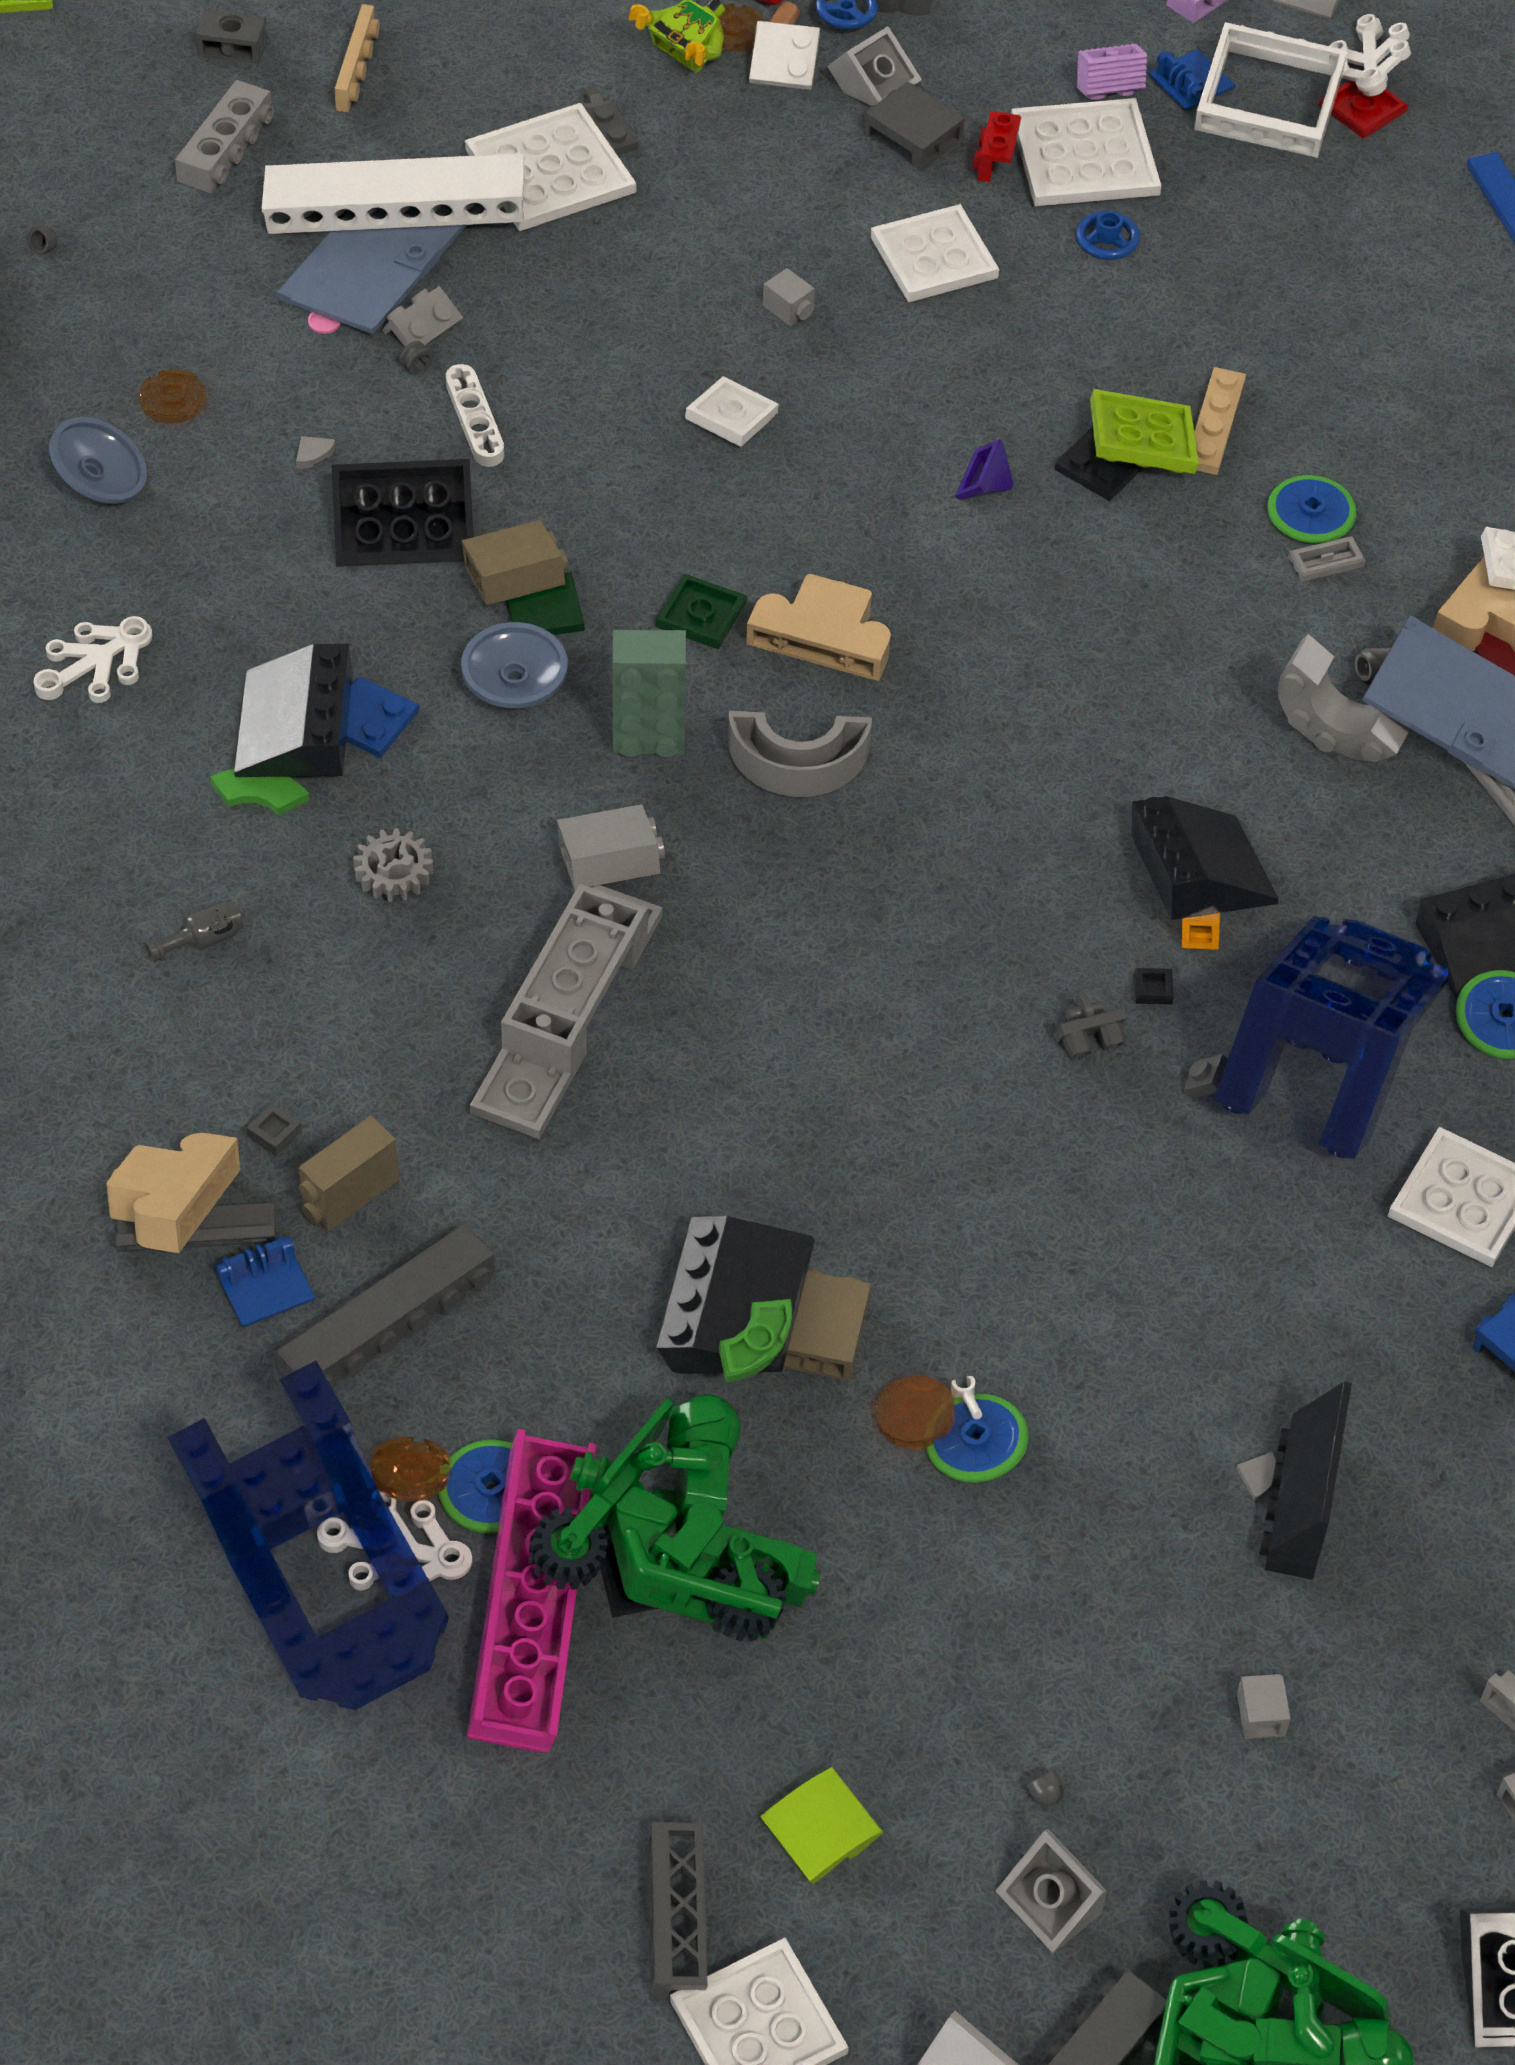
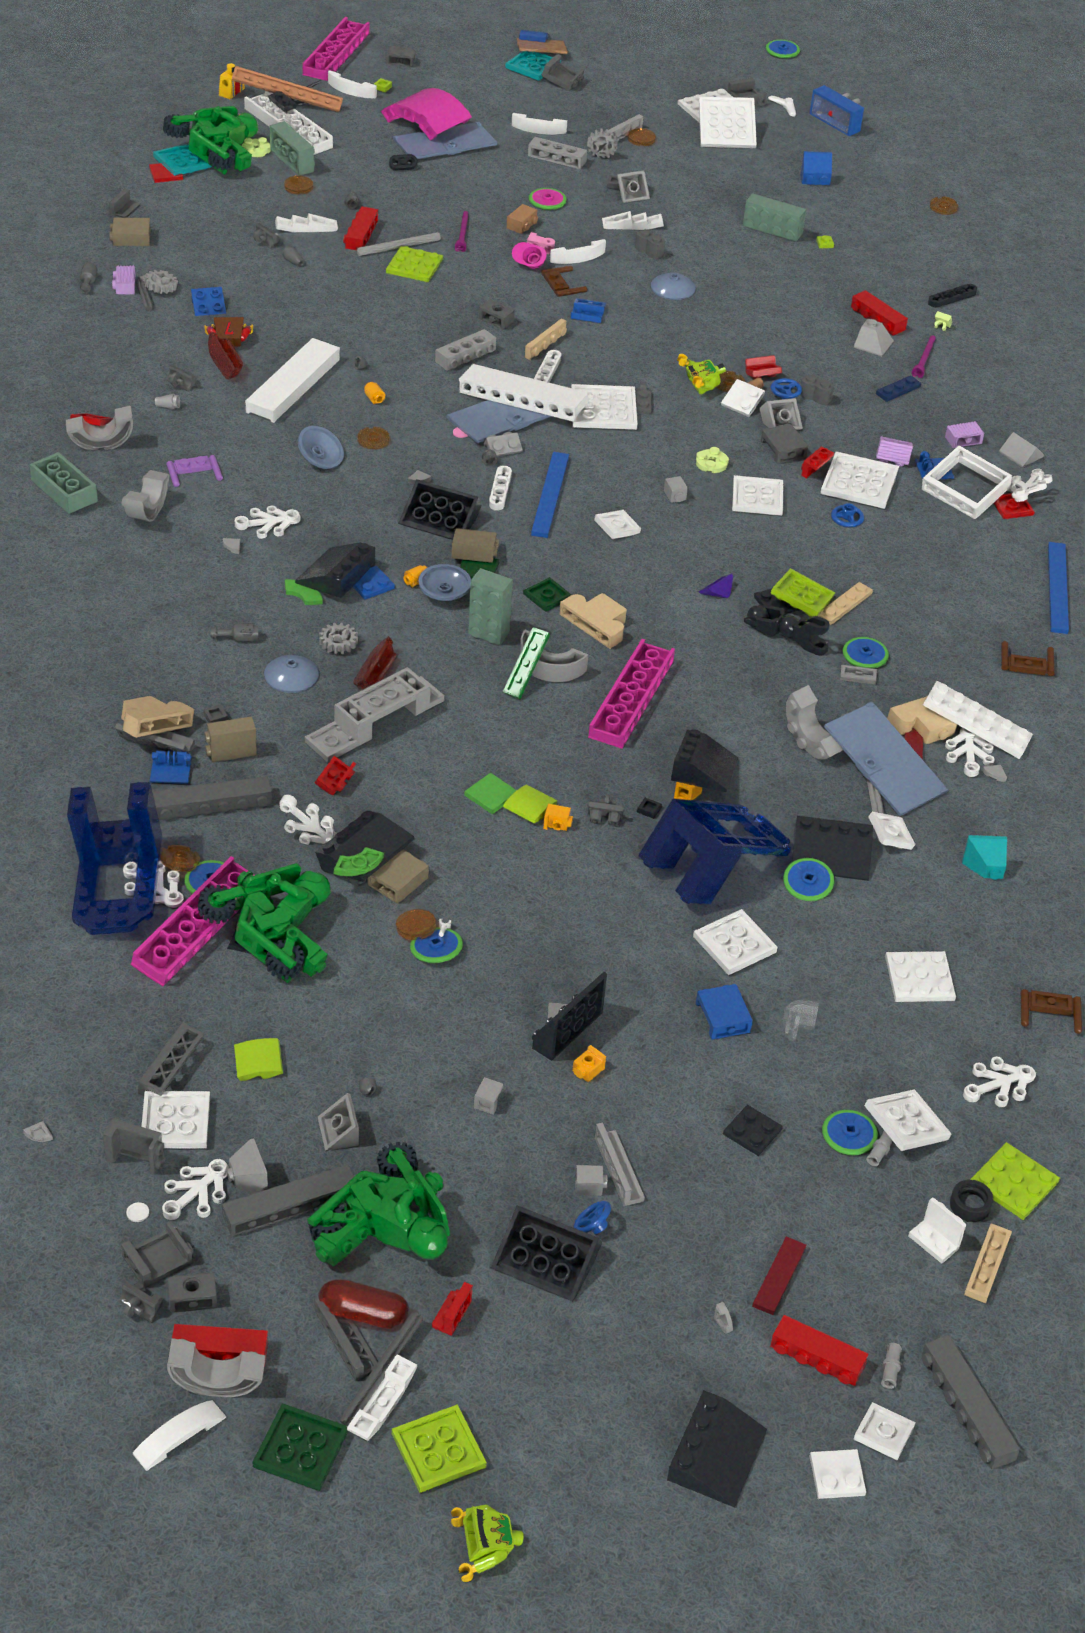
camera: 25 degrees right, 10 degrees down
light grey brick [557,804,665,889] -> none
none -> light grey tile [223,538,240,554]
none -> sand blue dish [264,654,319,693]
none -> white plant [280,795,337,845]
none -> red bracket [314,756,356,795]
none -> clear red brick [353,636,396,689]
none -> light orange brick [364,382,385,404]
none -> light orange brick [403,565,427,587]
none -> bright green tile [464,773,517,814]
none -> tile [503,627,550,699]
none -> lime slope [503,784,557,823]
none -> blue tile [531,452,569,538]
none -> white beam [534,350,561,383]
none -> light orange brick [543,804,573,831]
none -> light orange brick [573,1045,606,1082]
none -> dark pink tile [588,639,675,749]
none -> yellowish green plate [696,447,729,473]
none -> black piece [744,605,830,656]

